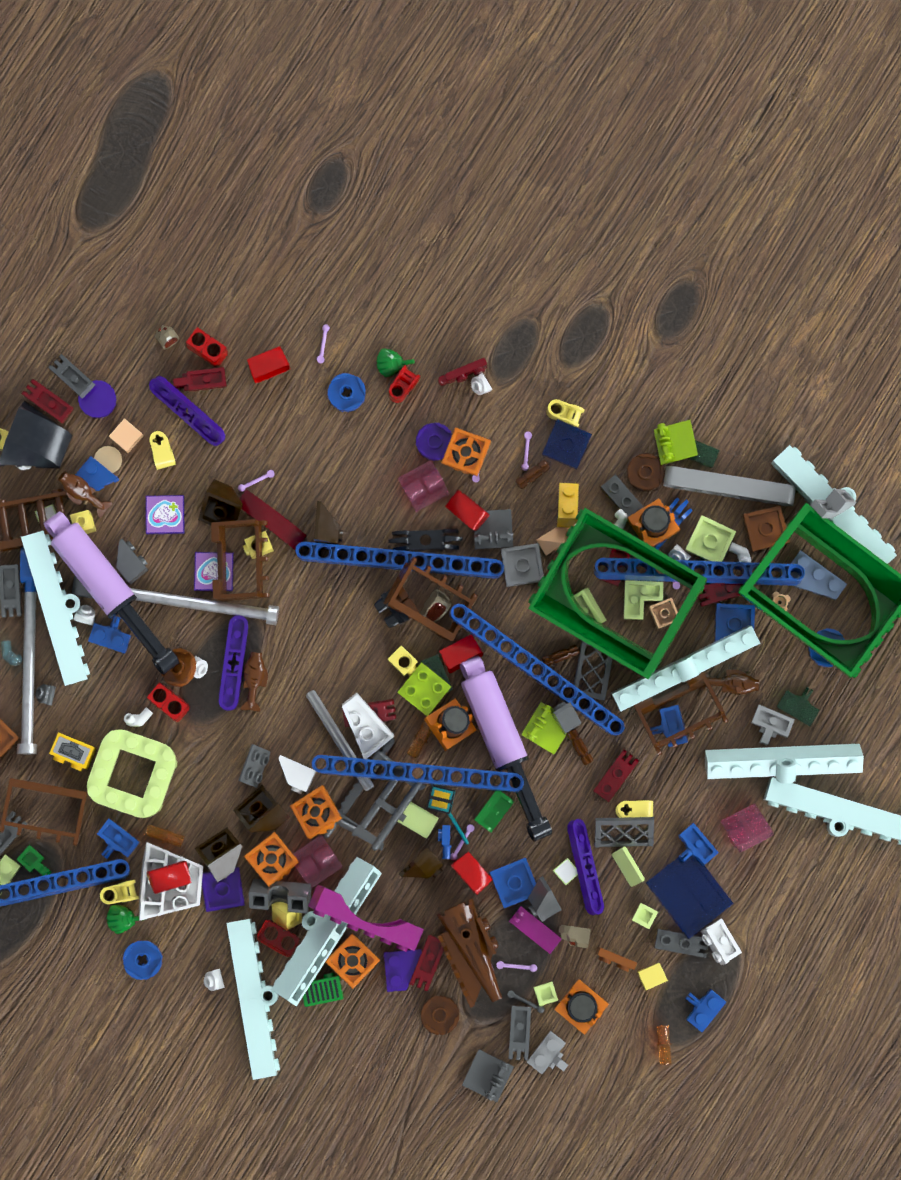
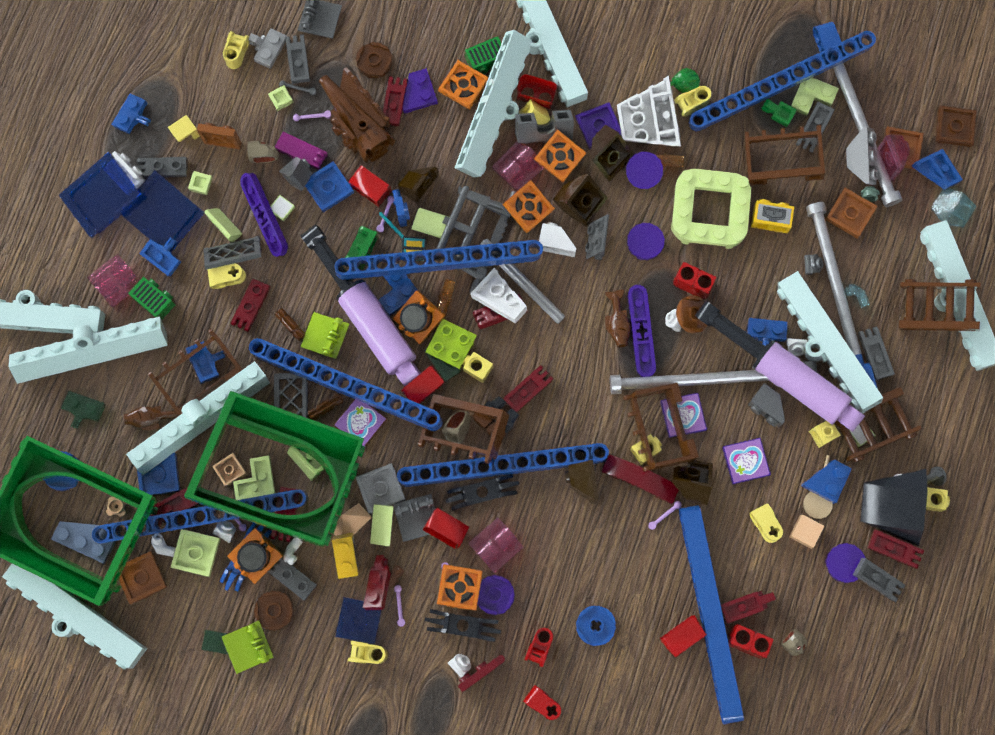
camera: 170 degrees right, 5 degrees down
reddish brown animal [58,471,112,518] -> none
blue plate [97,819,140,859] -> none
blue plate [123,941,163,980] -> none
white arm [124,707,153,727] -> none
red piece [146,861,192,894] -> none
dark purple piece [149,376,225,446] -> none
white plate [204,969,225,991] -> none
magenta arch [308,884,424,952] -> none
lavender hinge [317,324,330,363] -> none
green piece [376,348,415,377] -> none
dark grey slope [552,702,581,735] -> none
piece [554,979,609,1035] -> none
clear orange axle [656,1025,672,1065] -> none
light grey beam [663,466,796,506] -> none
light grey hinge [751,705,795,746] -> none
light grey slope [811,489,856,519] -> none
none -> clear blue piece [59,152,142,238]
none -> green brick [128,277,175,320]
none -> light yellow piece [223,31,249,69]
none -> tile [333,399,388,446]
none -> dark red hinge [363,555,391,610]
none -> yellowish green slope [370,504,393,546]
none -> blue plate [378,264,417,316]
none -> black piece [424,609,501,642]
none -> dark red hinge [503,365,554,412]
none -> red piece [523,685,561,720]
none -> dark purple tile [626,152,663,189]
none -> dark purple tile [627,223,665,260]
none -> blue beam [679,505,744,725]

